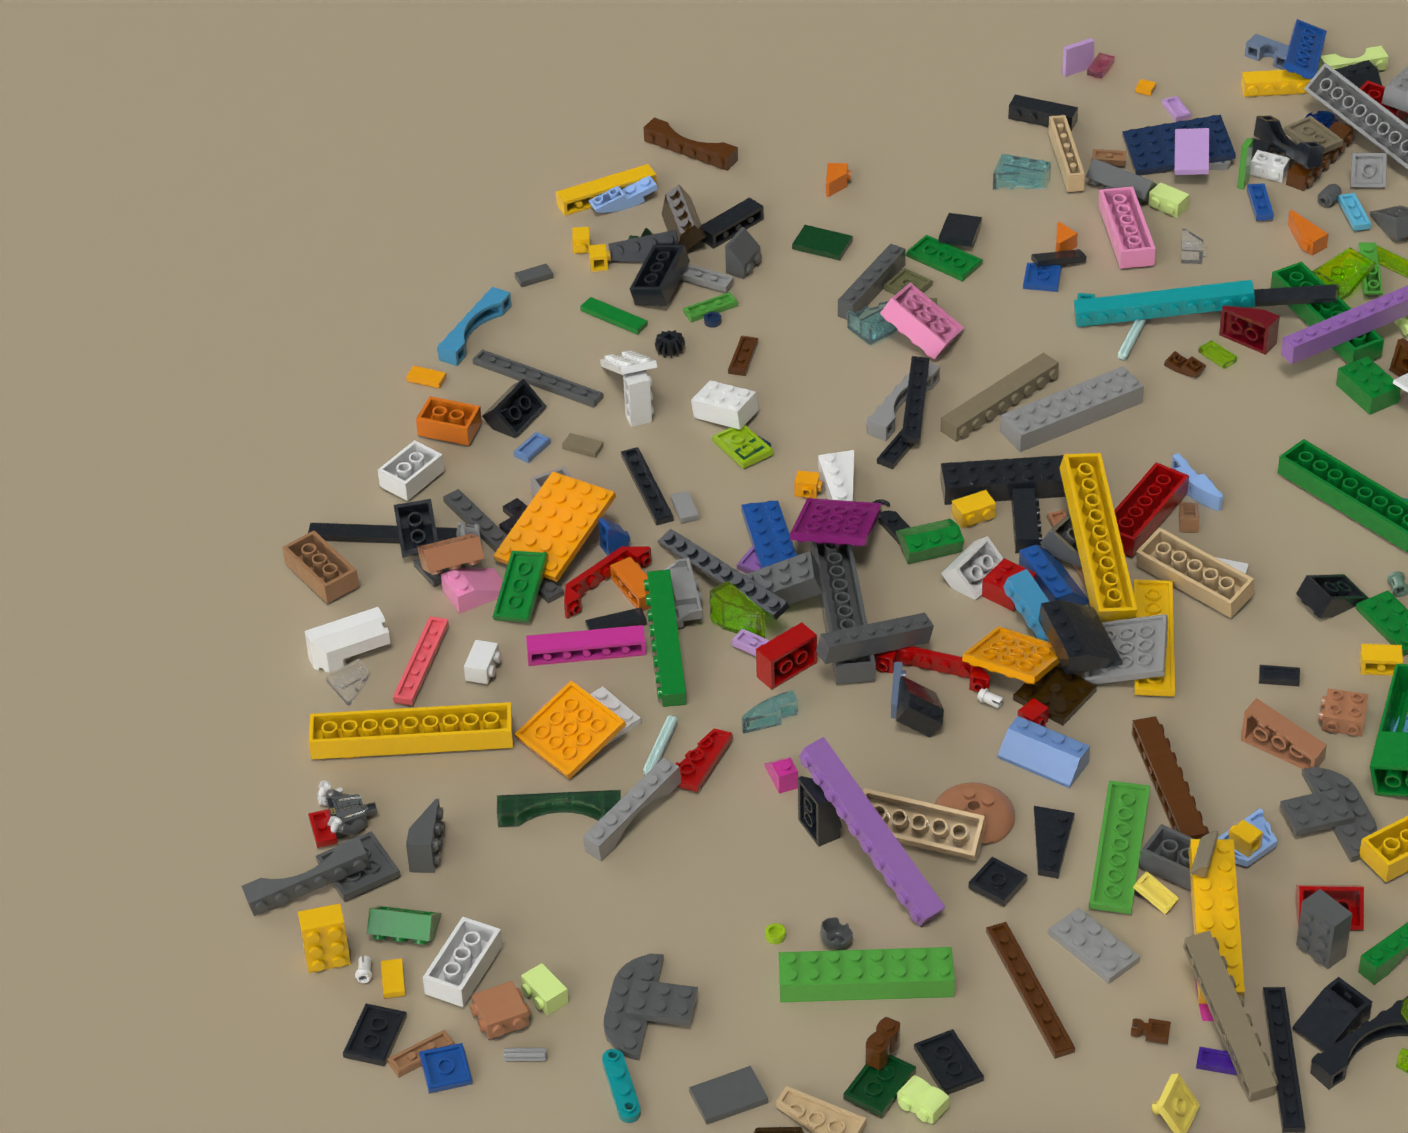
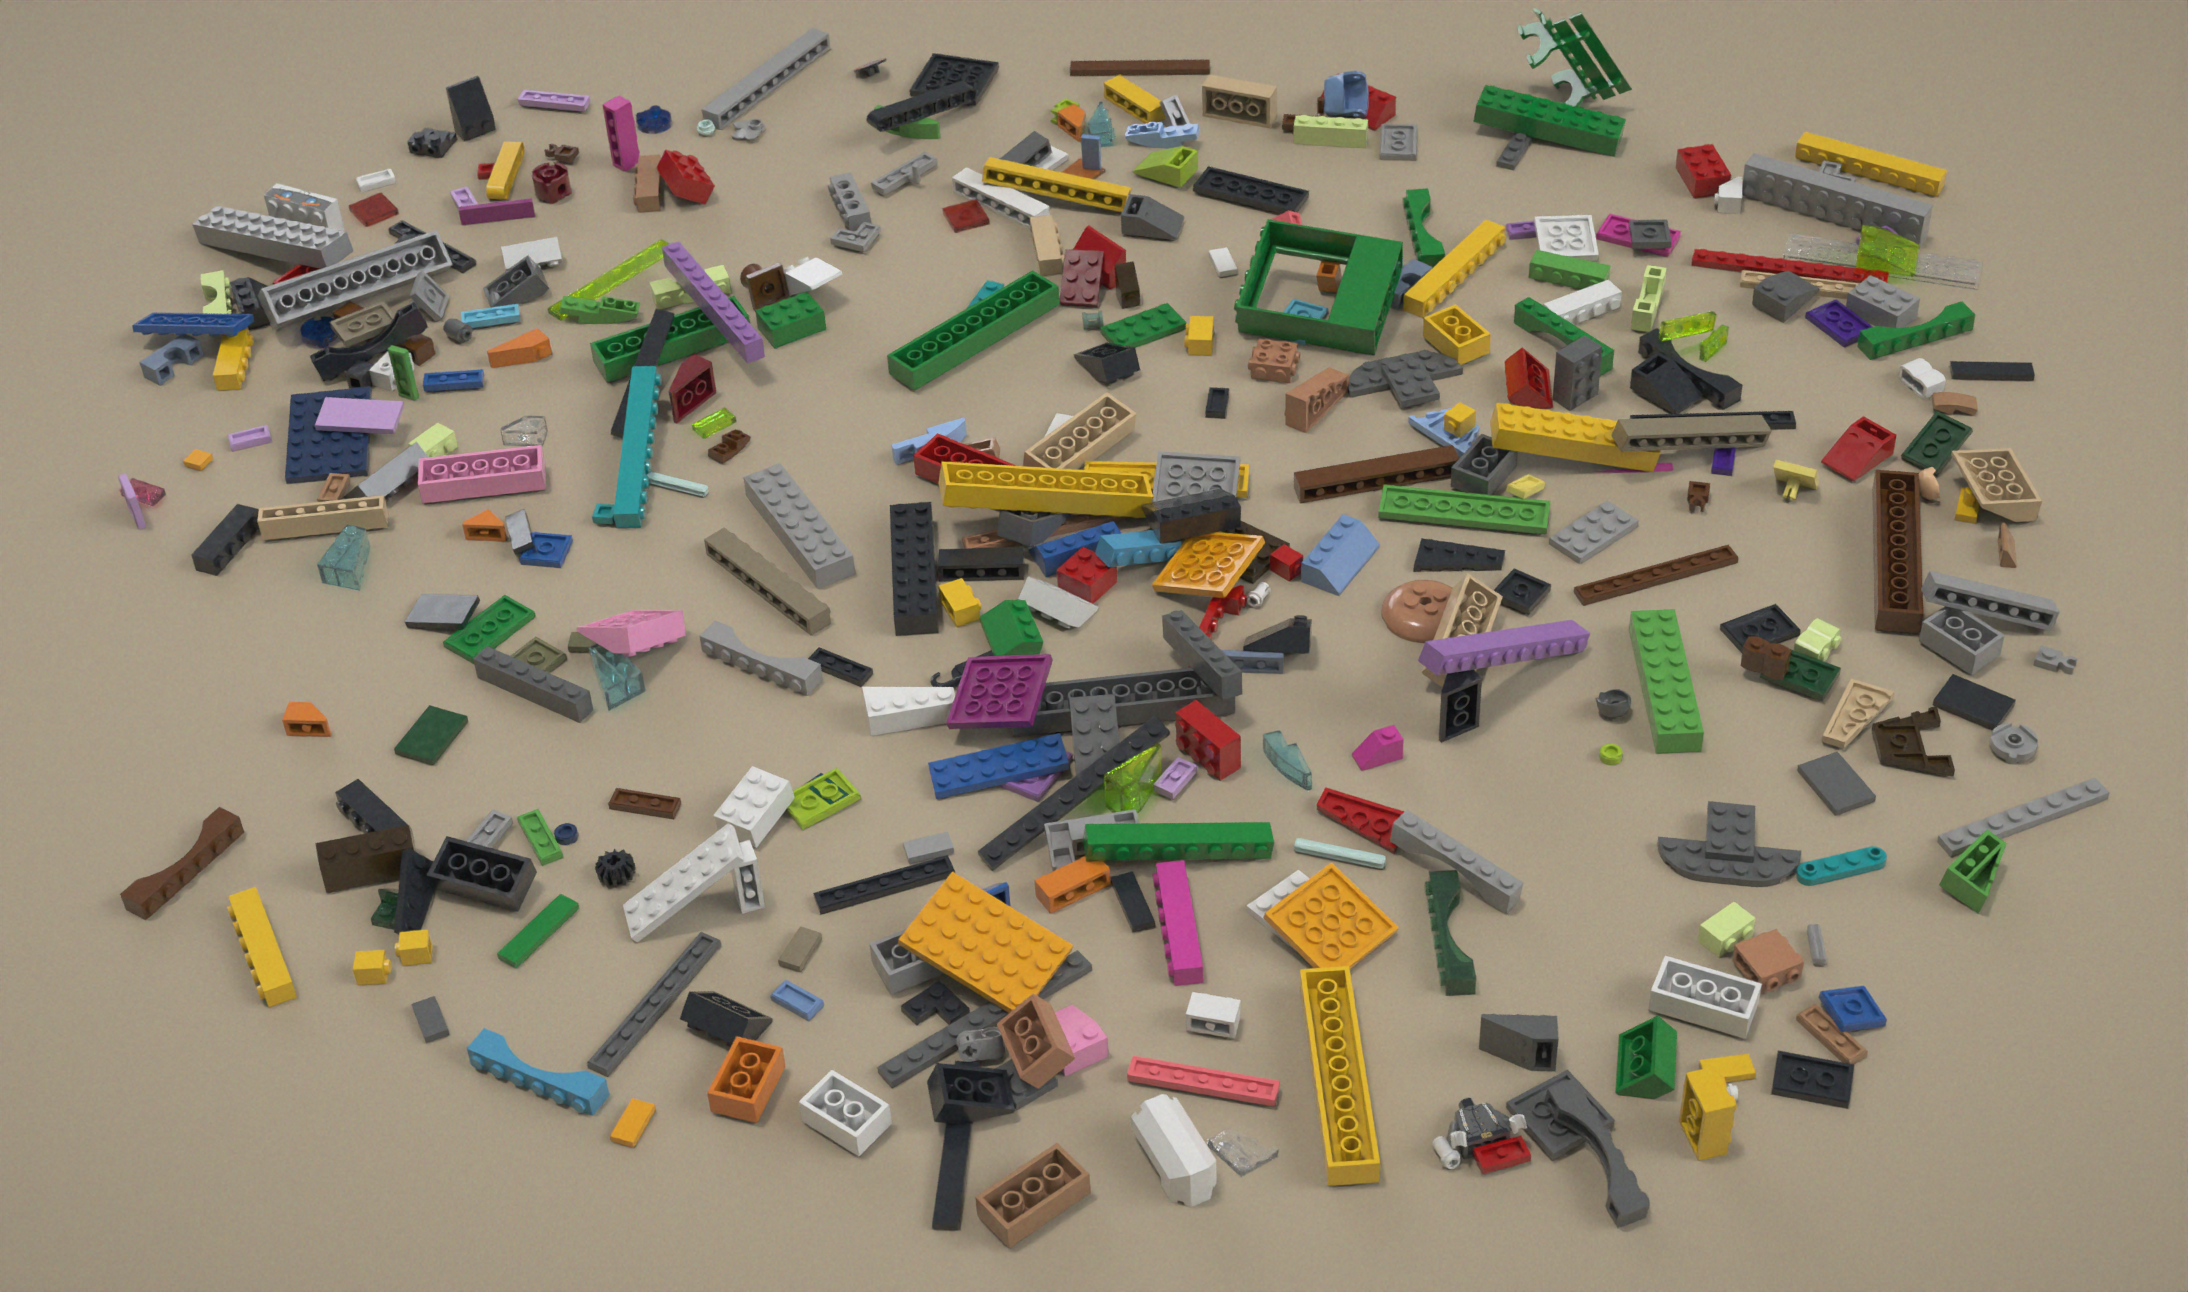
camera: 90 degrees left, 0 degrees up
green tile [492,551,549,623] -> none
red slope [564,546,652,619] -> none
light blue slope [589,175,658,213] -> none
dark grey slope [725,227,762,279] -> none
light orange brick [794,470,823,499] -> none
black plate [901,356,930,444] -> none
dark tan slope [1191,830,1218,878] -> none
clear neon green slope [1312,247,1376,300] -> none

